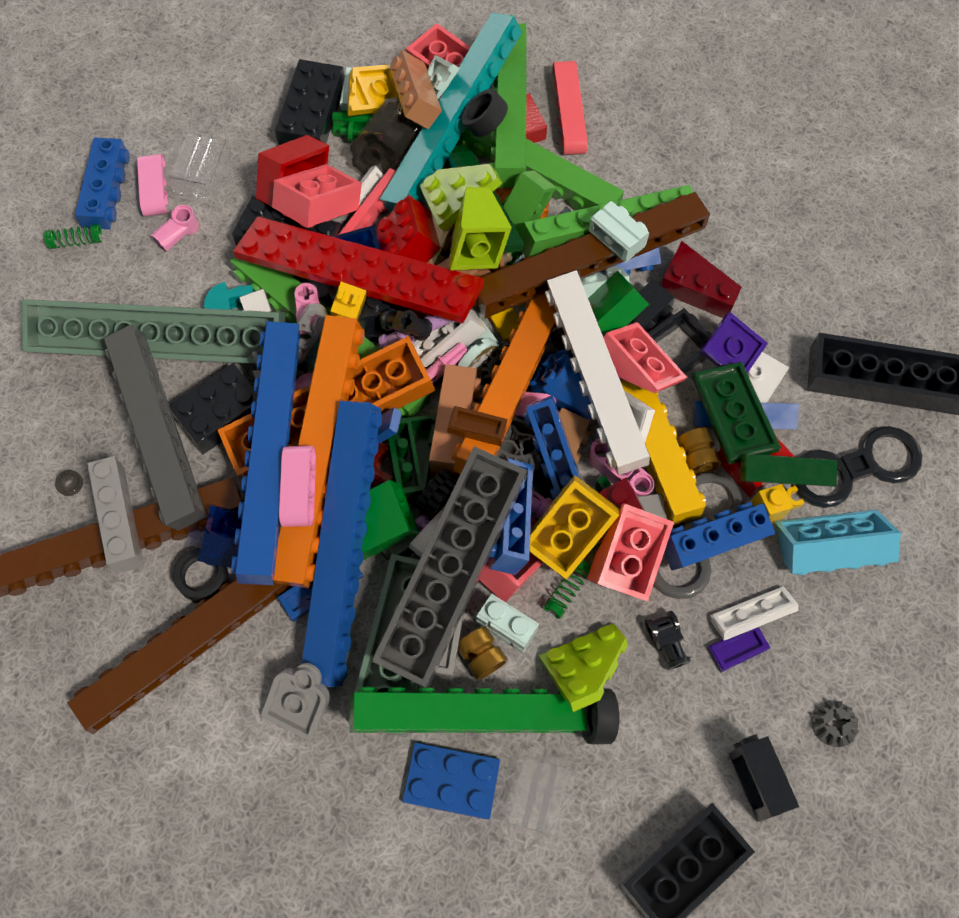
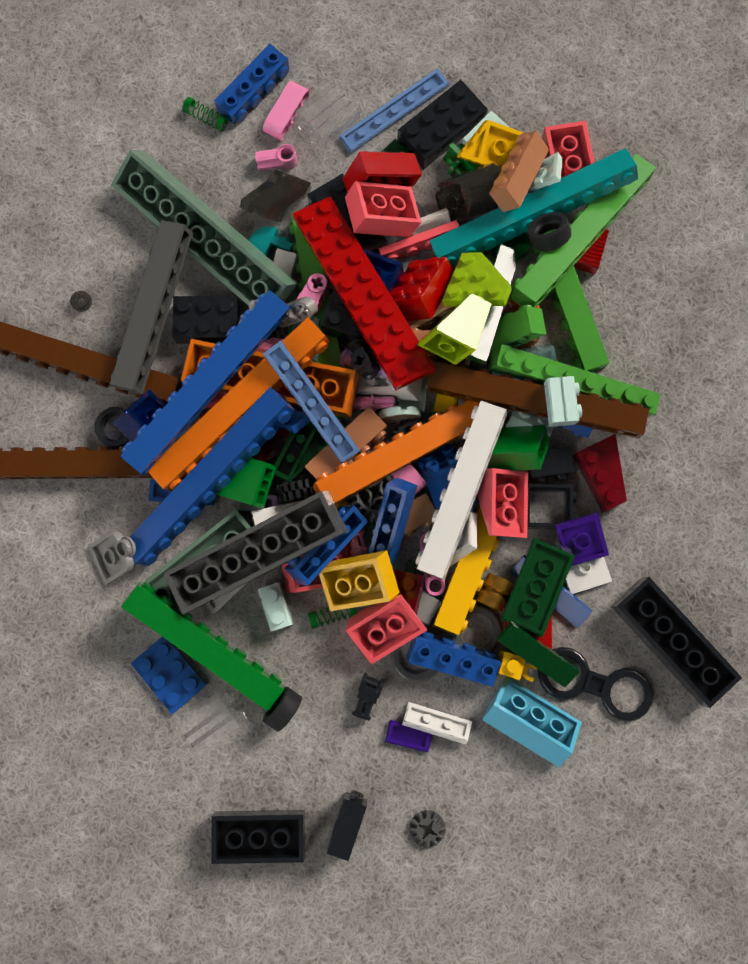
camera: 40 degrees right, 15 degrees up
light grey brick [87,456,144,574] -> none
bright pink beam [279,446,316,527] -> none
yellow brick [330,282,366,320] -> none
reddish brown tile [447,406,508,446] -> none
pearl gold wheel [458,626,508,680] -> none
lime plate [539,623,628,712] -> none
coral beam [552,61,587,155] -> none
none -> clear smoke brick [239,168,312,222]
none -> medium blue tile [263,341,360,463]
none -> medium blue tile [339,68,450,154]

